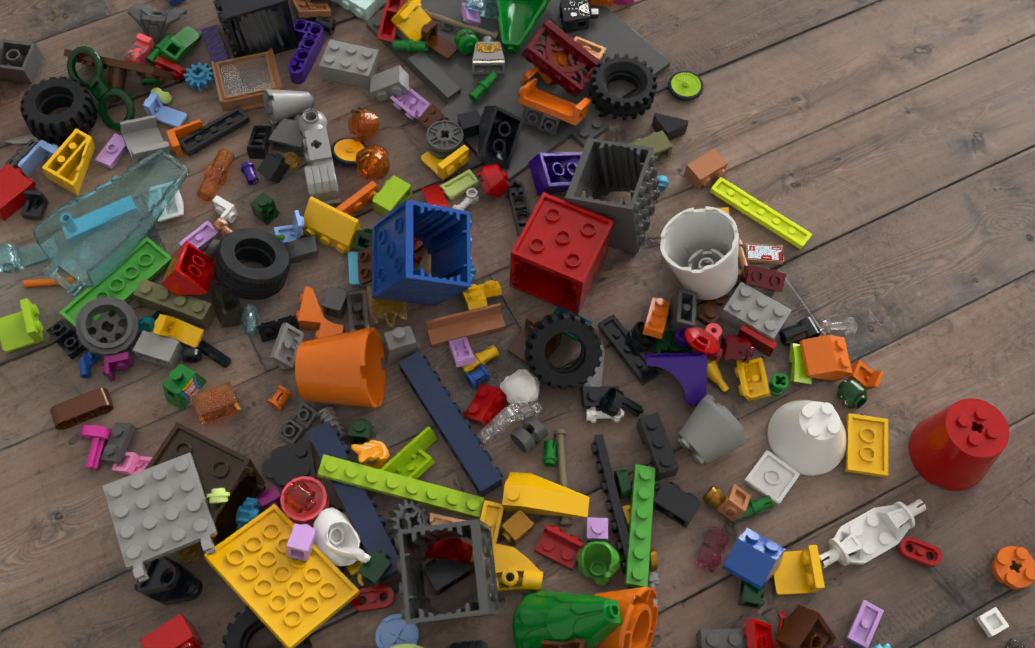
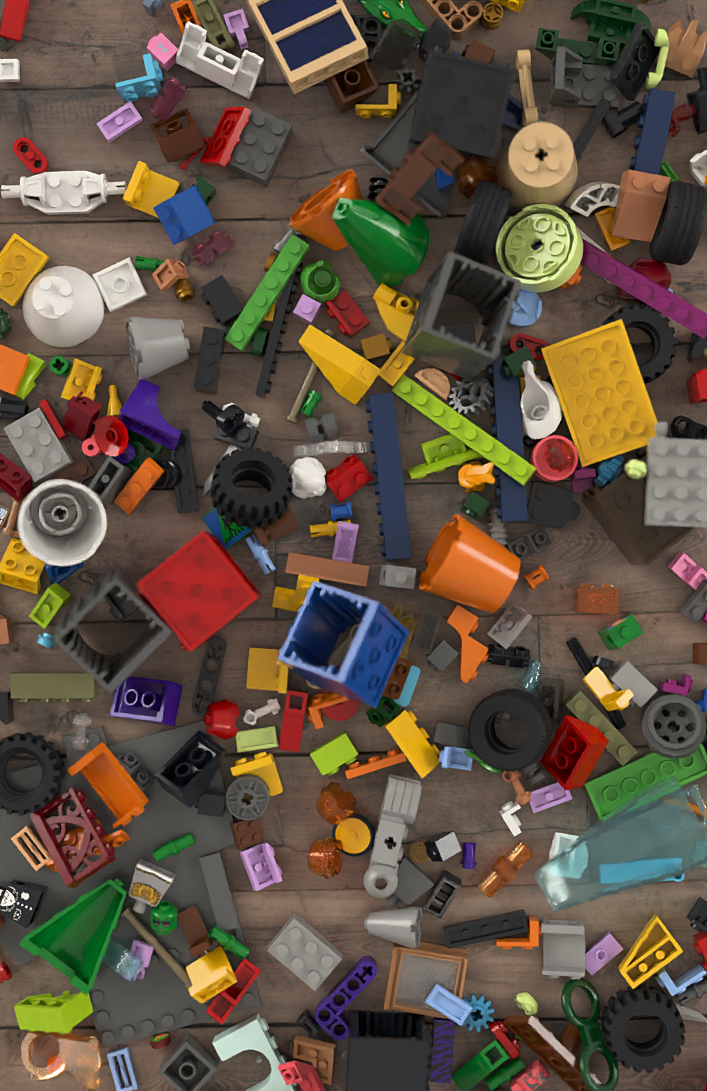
camera: 150 degrees left, 25 degrees up
teal plate [138,316,156,333] -> none
light blue bracket [143,92,188,127] -> none
dark green brick [250,192,280,225] -> none
lavender brick [286,523,316,562] -> none
light grey brick [370,65,409,102] -> none
none -> lime plate [29,582,72,629]
none -> clear bar [72,713,92,750]
none -> light blue pin [244,533,276,575]
none -> yellow bracket [246,647,289,694]
none -> light blue tile [425,983,472,1026]

